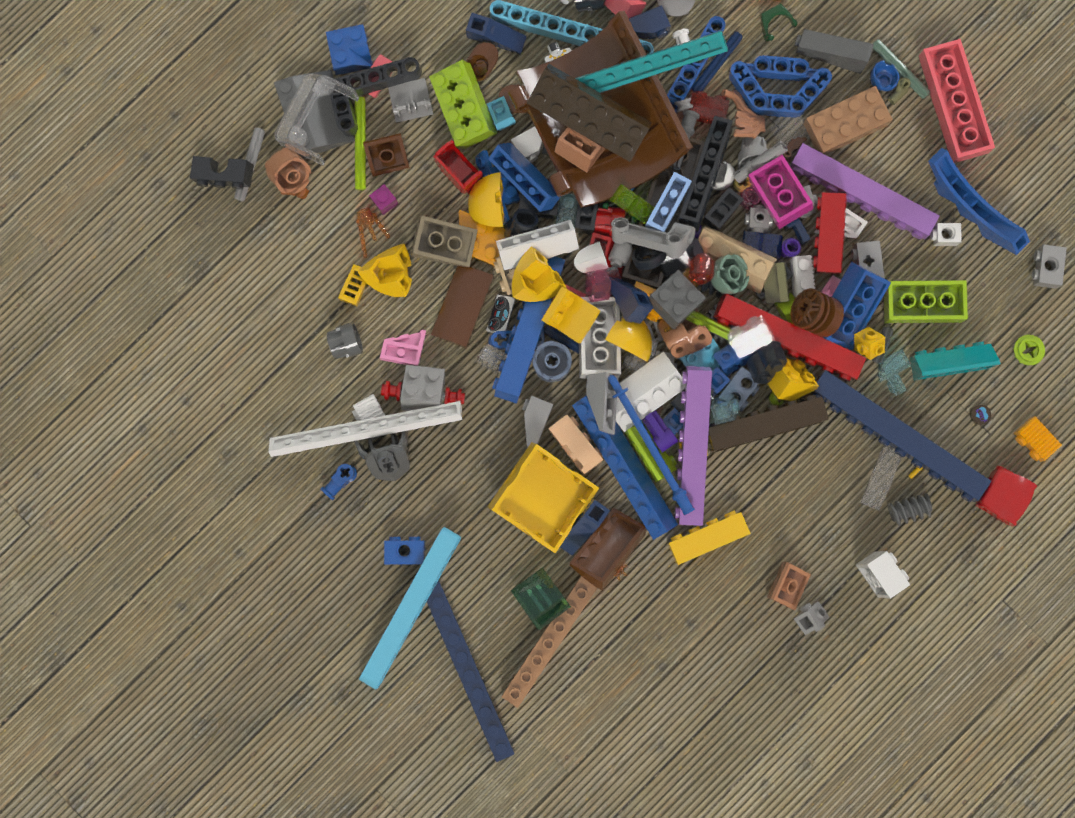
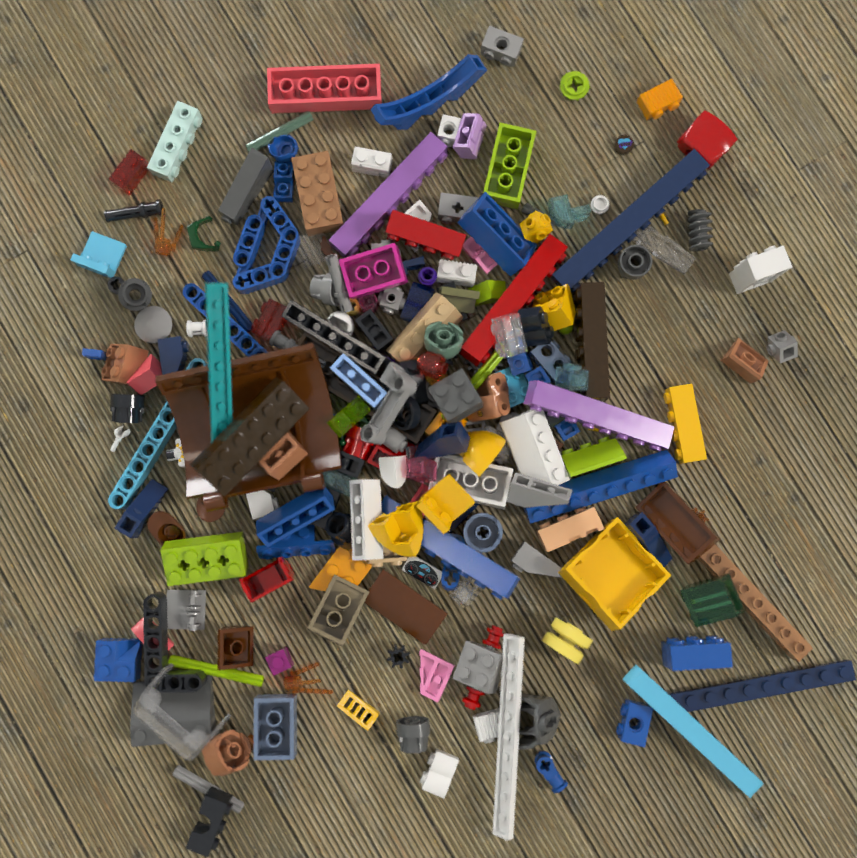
camera: 80 degrees left, 0 degrees up
yellow brick [358,243,412,297] -> none
yellow brick [468,172,505,227] -> none
medium azure slope [487,96,516,131] -> none
blue bar [608,375,695,515] -> none
dark purple piece [642,411,678,453] -> none
light grey bush [674,98,693,112] -> none
nougat animal [721,89,766,139] -> none
reddish brown wheel [790,288,844,337] -> none
olive arm [888,77,911,105] -> none
teal slope [910,341,1001,380] -> none
none -> sand blue brick [254,694,297,760]
none -> blue slope [273,162,294,202]
none -> white brick [351,147,393,178]
none -> black gear [386,644,410,669]
none -> white brick [420,748,459,798]
none -> lavender brick [453,113,487,159]
none -> light yellow wheel [541,617,593,664]
none -> white plate [590,195,609,214]
none -> dark grey piece [618,245,653,280]
none -> blue brick [661,635,733,671]

